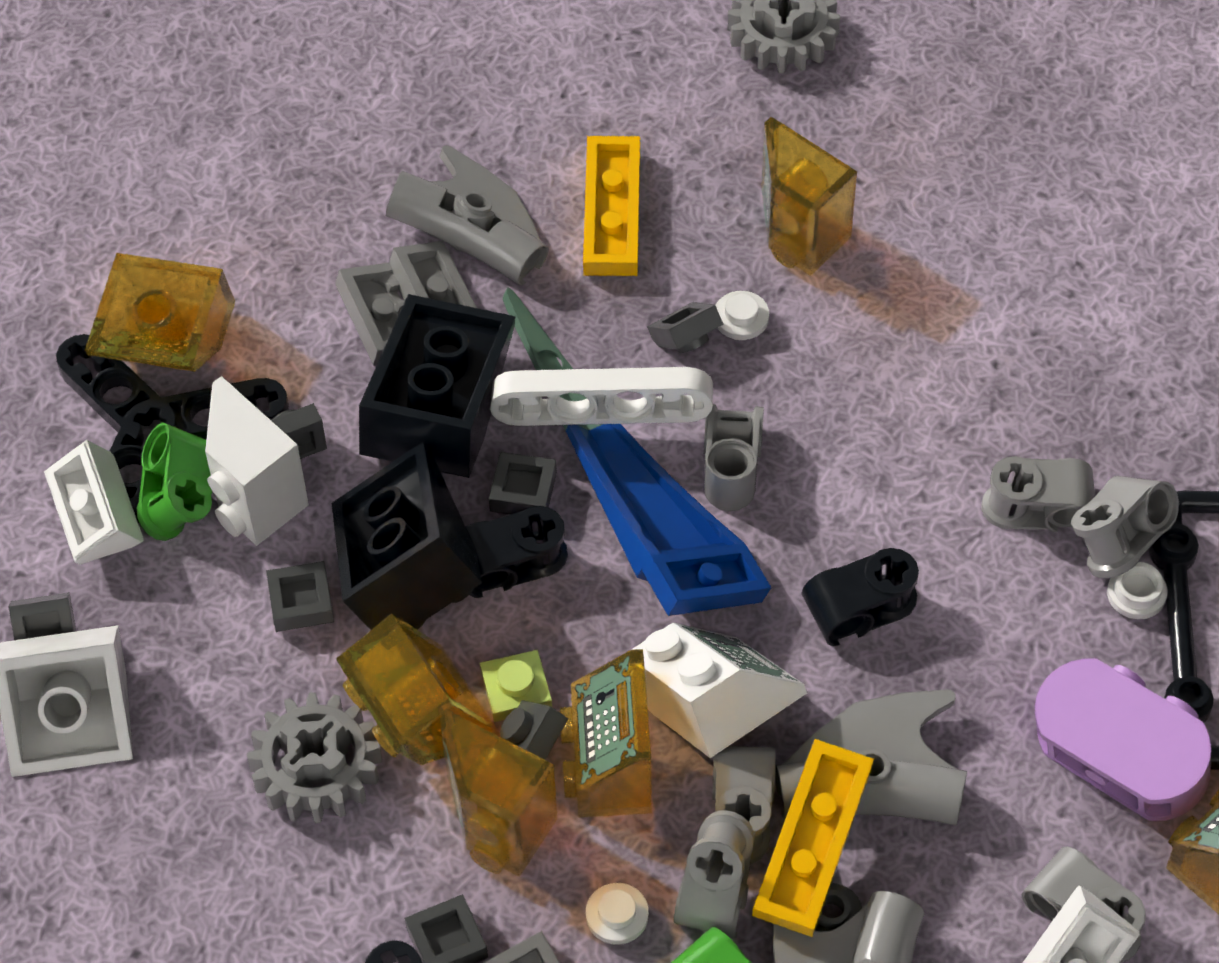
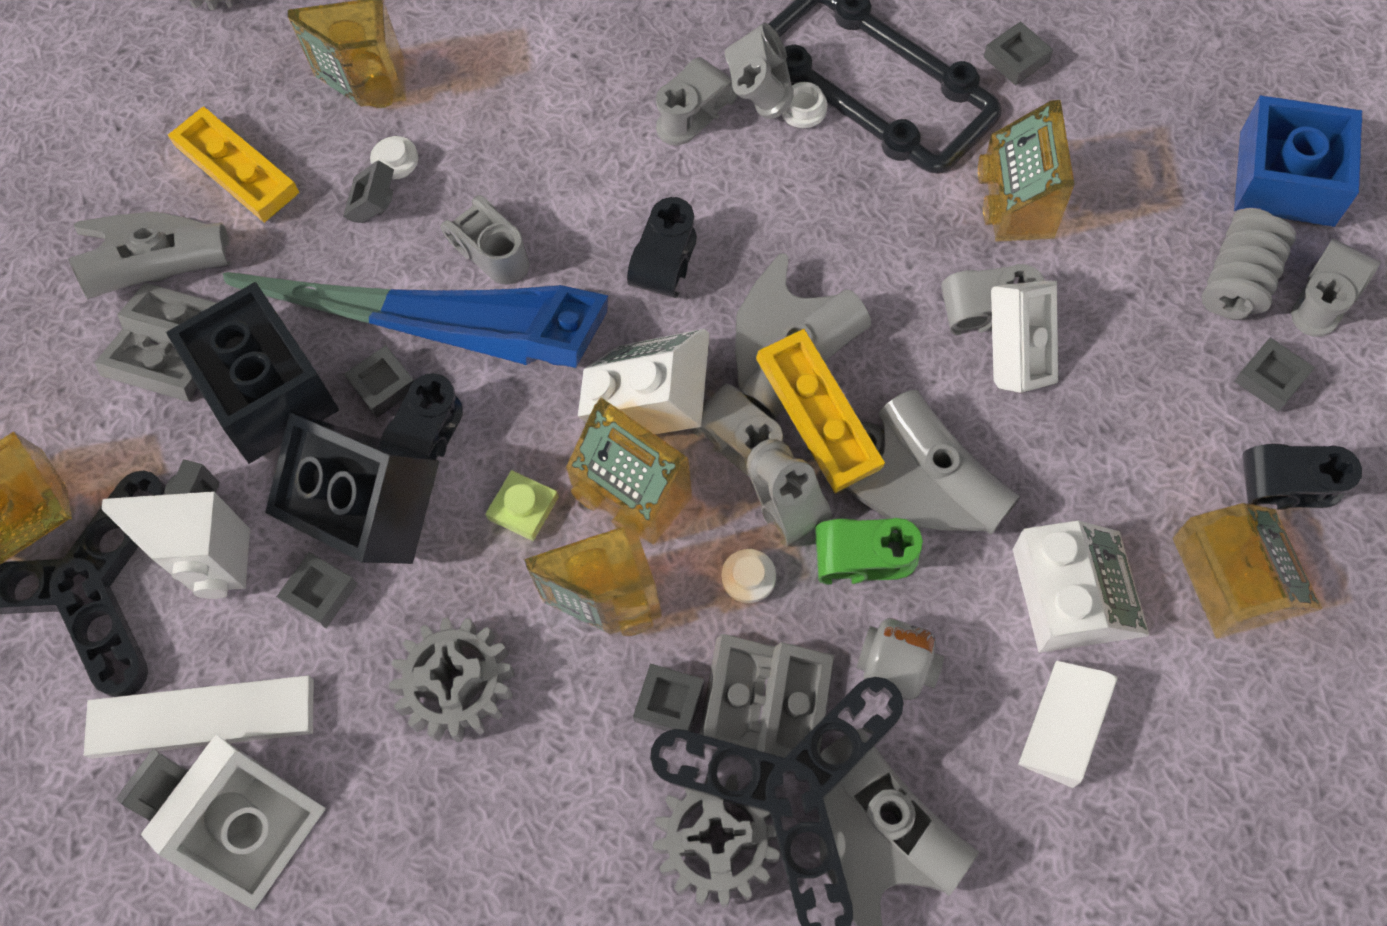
camera: 45 degrees left, 10 degrees up
white slope [44,440,144,565] -> none
bright green piece [137,422,212,541] -> none
clear yellow slope [336,613,500,765] -> none
white beam [490,367,713,426] -> none
dark grey plate [493,700,569,772] -> none
lavender brick [1035,658,1211,821] -> none
none -> white tile [83,675,314,759]

